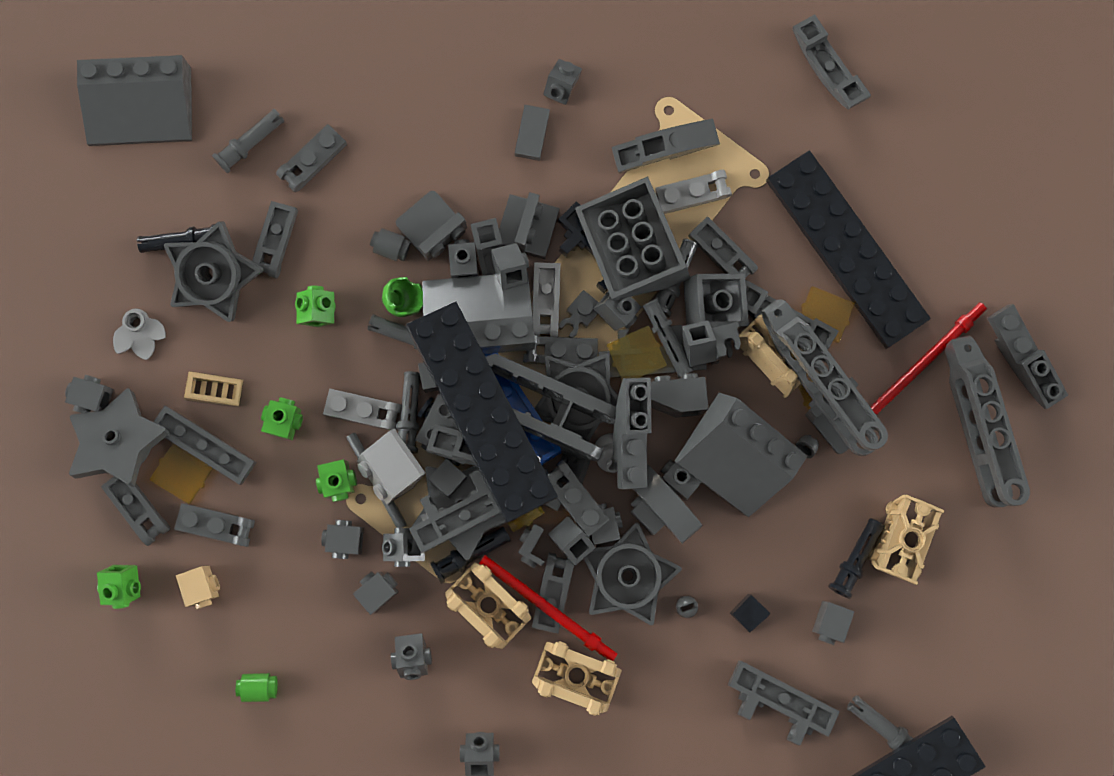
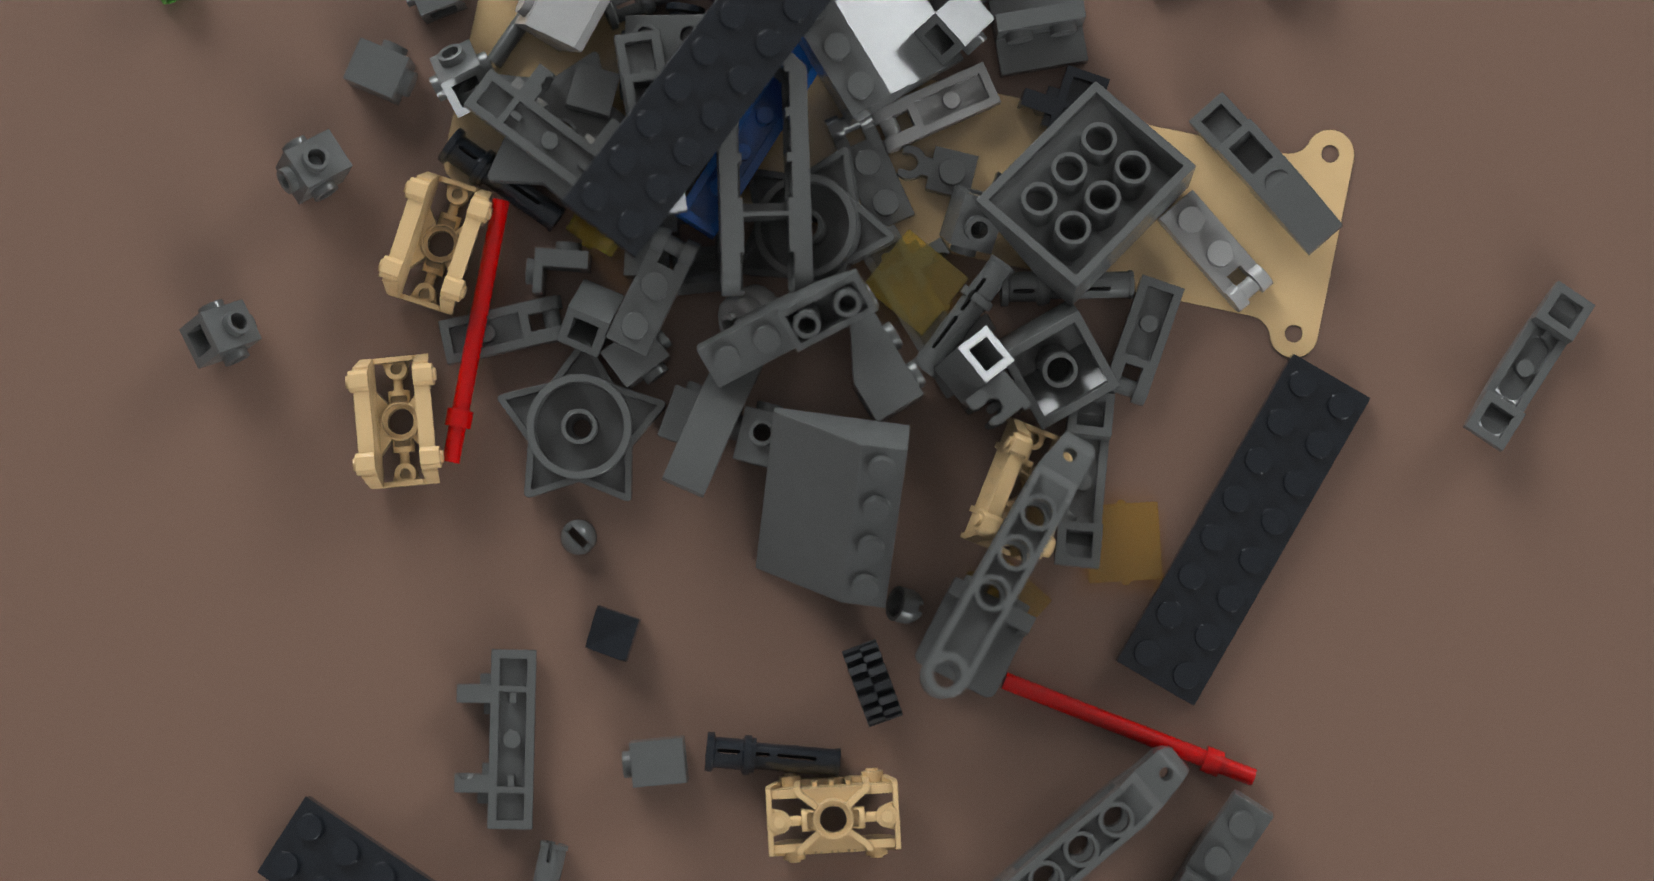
camera: 70 degrees right, 5 degrees up
none -> black tyre [842,639,903,727]

